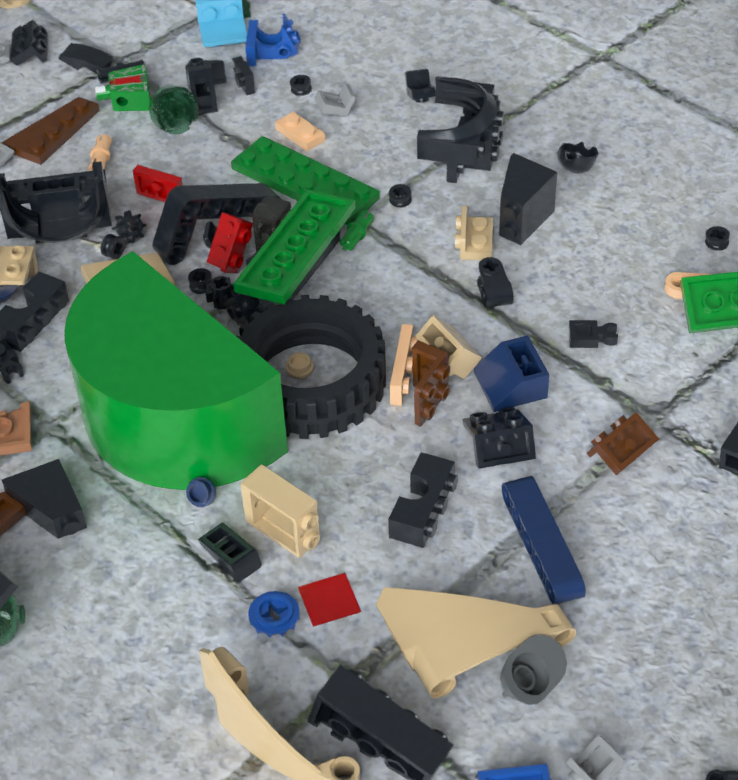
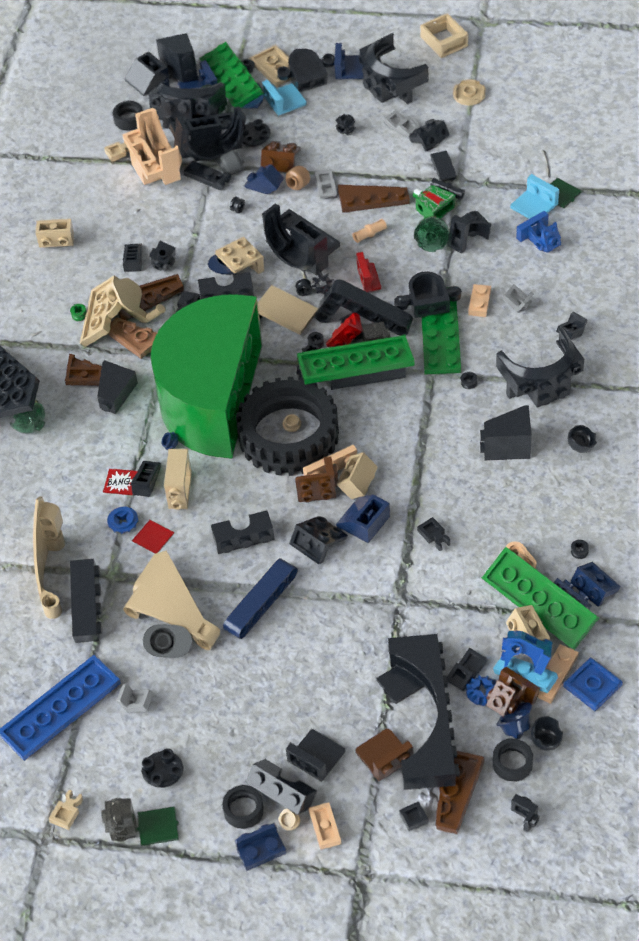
camera: 55 degrees right, 5 degrees up
black plate [232,56,255,96] -> none
black bush [290,75,312,96] -> none
green axle [340,210,374,251] -> none
tan bracket [455,206,493,260] -> none
black piece [477,257,514,308] -> none
reddish brown bracket [587,412,659,475] -> none
none -> sticker [103,468,137,495]
none -> black piece [394,271,461,318]

